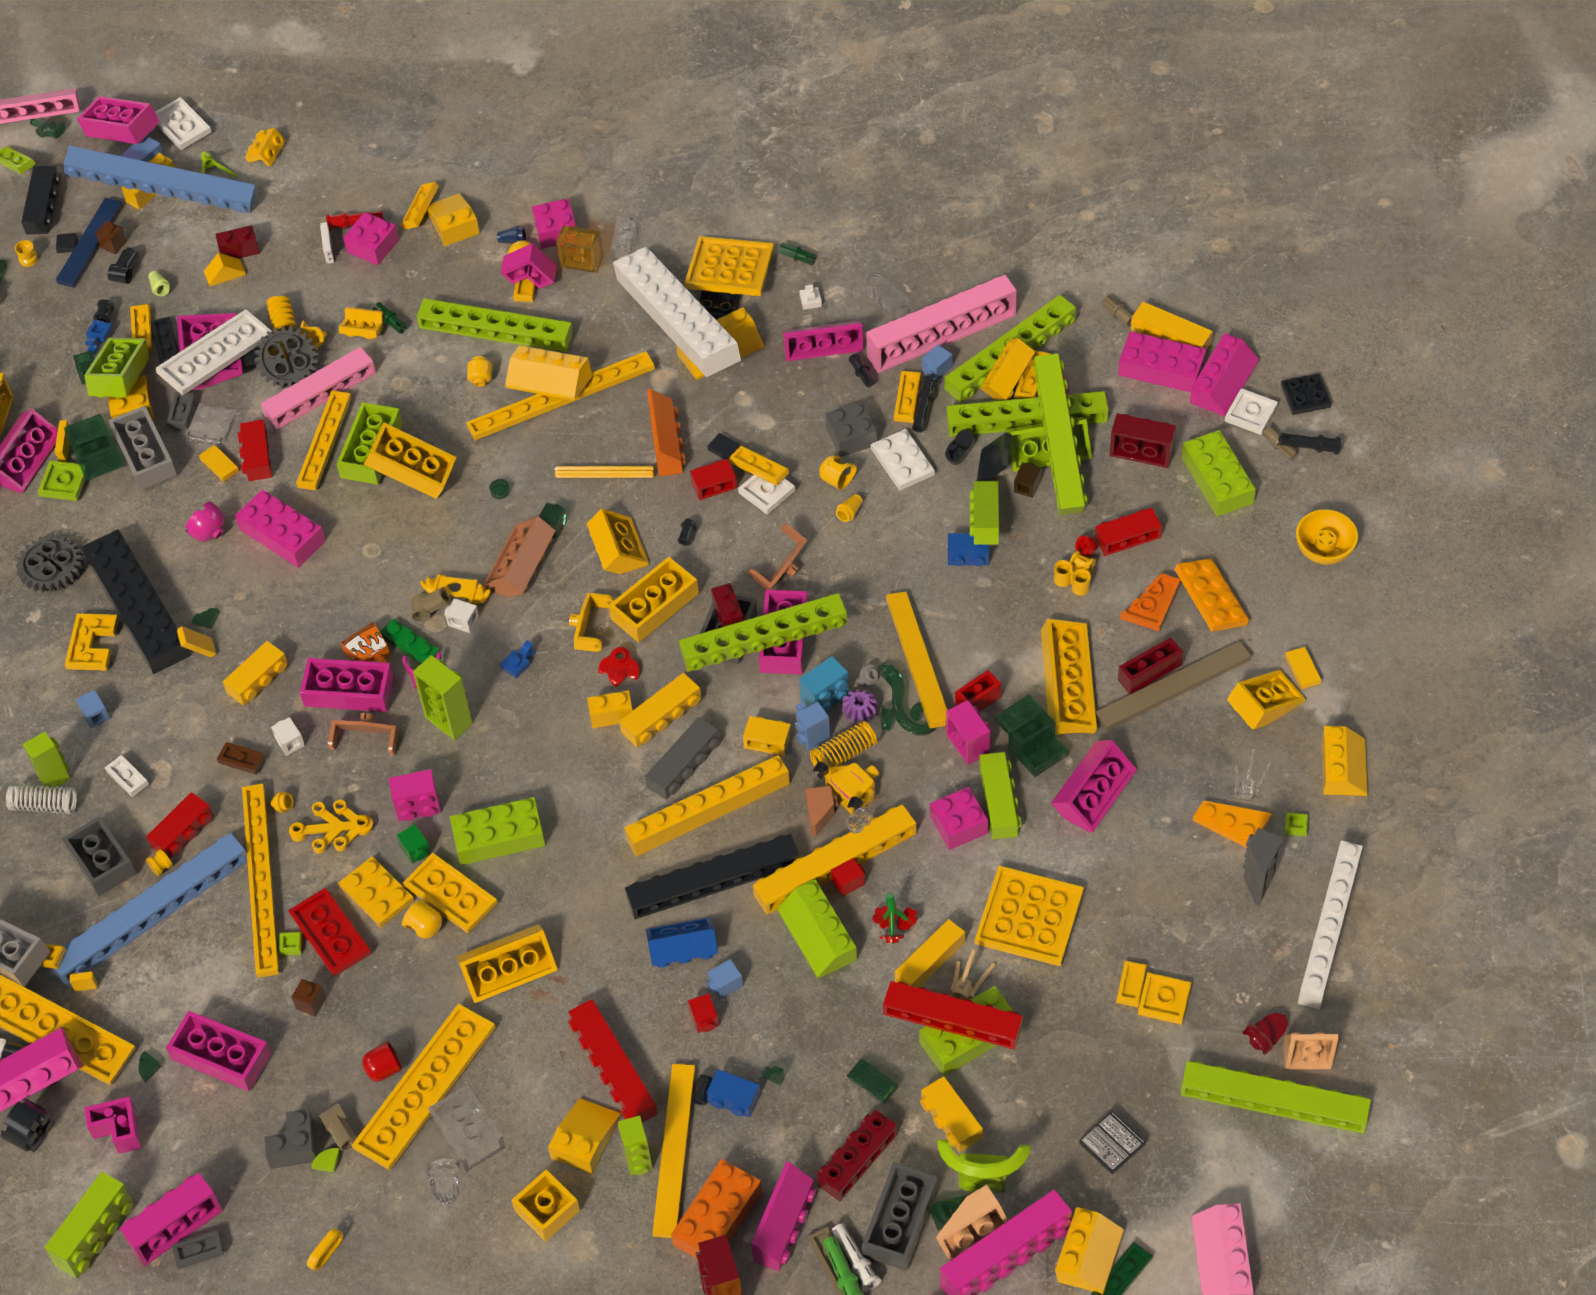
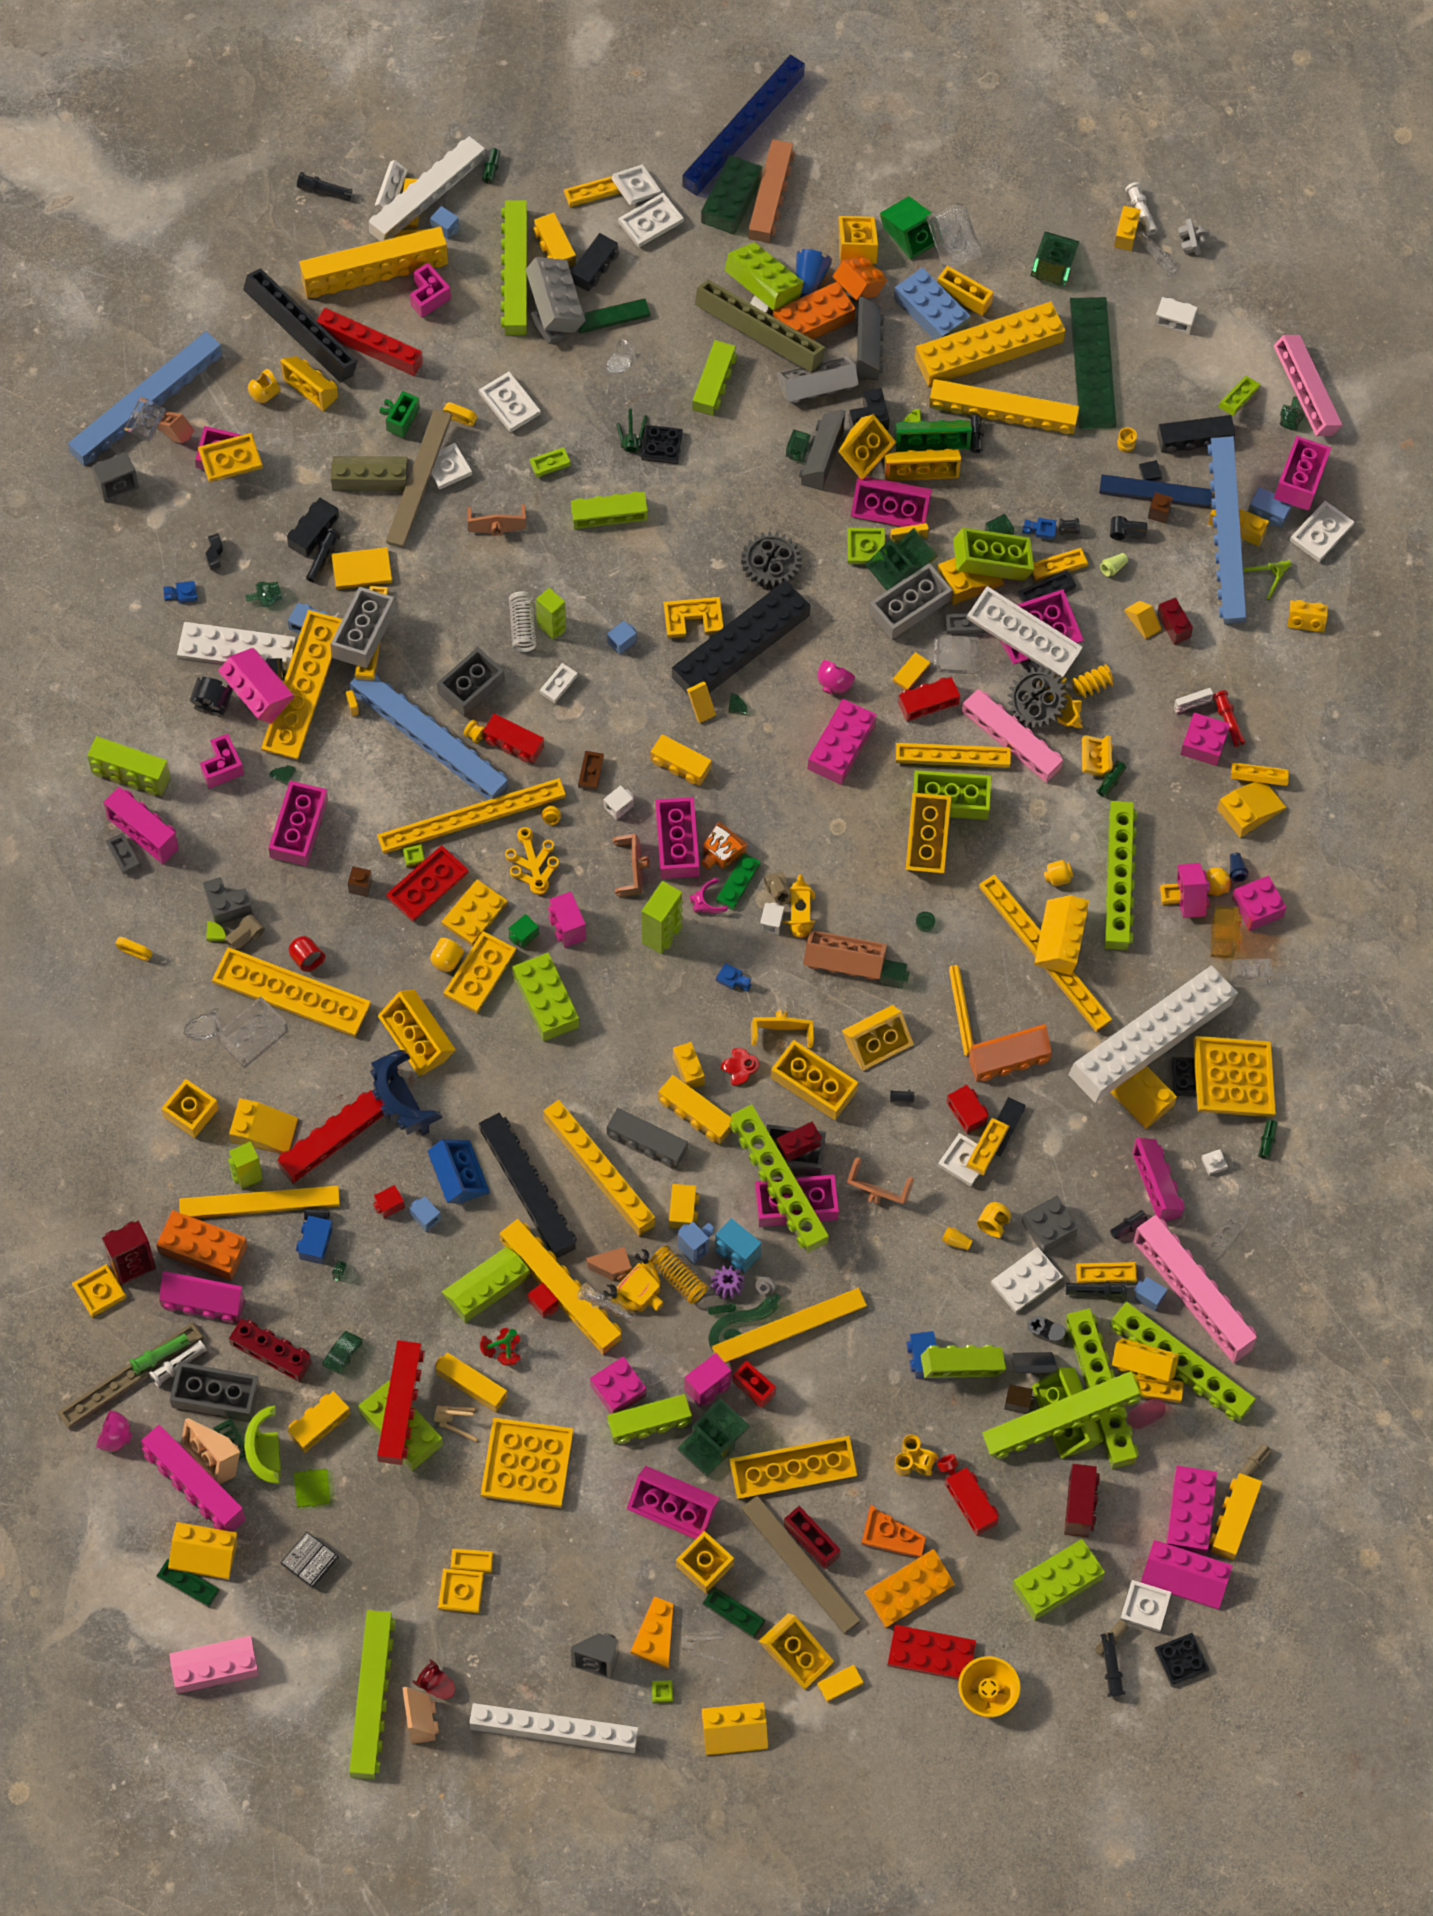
camera: 75 degrees right, 10 degrees up
none -> clear neon green piece [293,1468,331,1508]
none -> dark blue piece [370,1050,443,1136]
none -> yellow brick [676,1531,734,1594]
none -> dark green tile [703,1586,765,1639]
none -> red plate [887,1625,976,1680]

